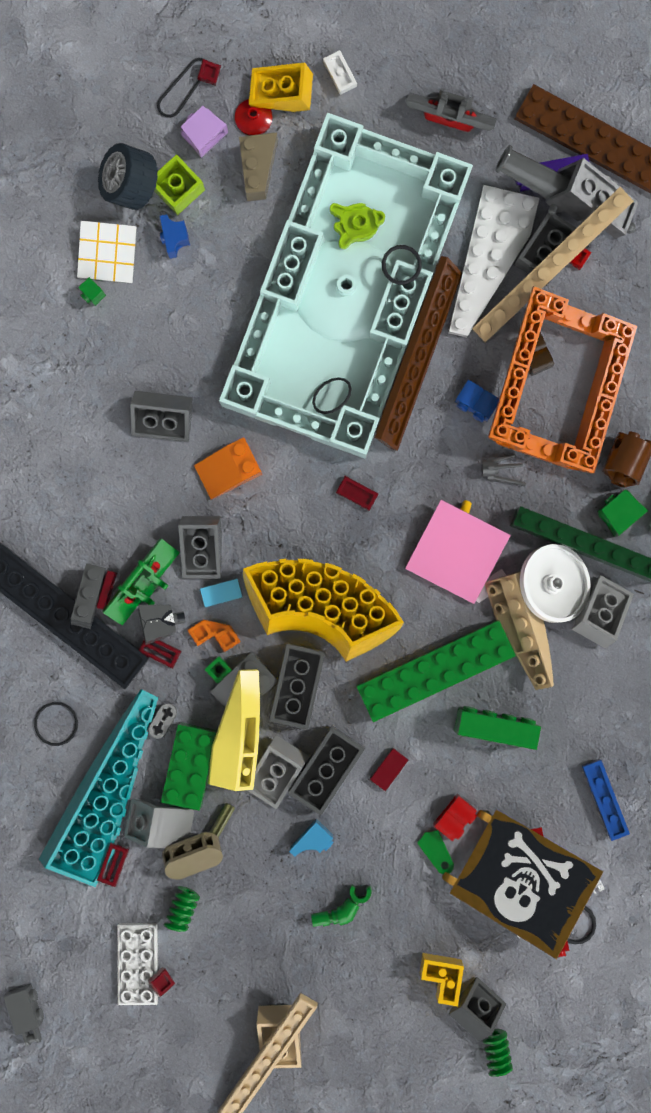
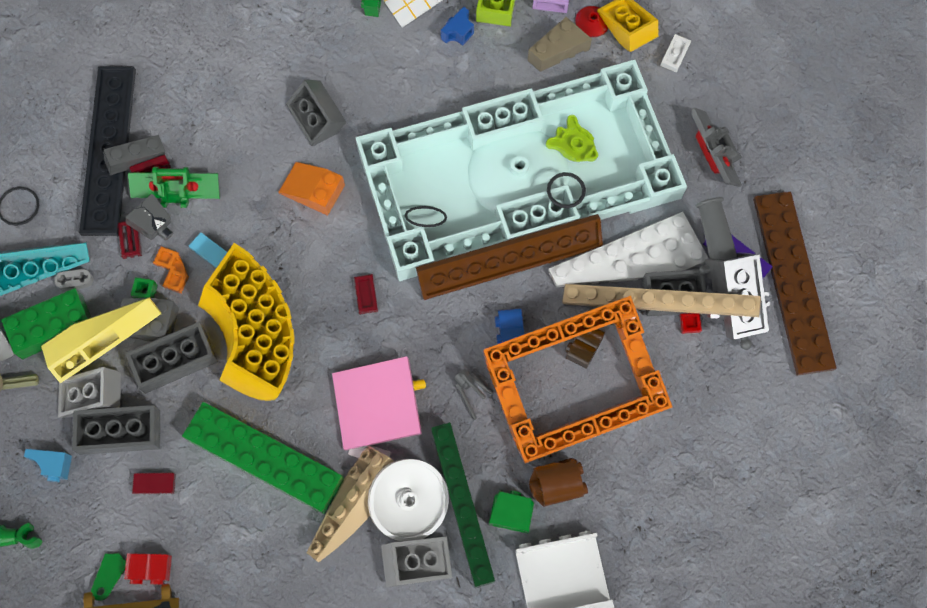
camera: 50 degrees right, 15 degrees down
dark grey slope [178,516,222,579] -> none
green brick [454,706,541,750] -> none

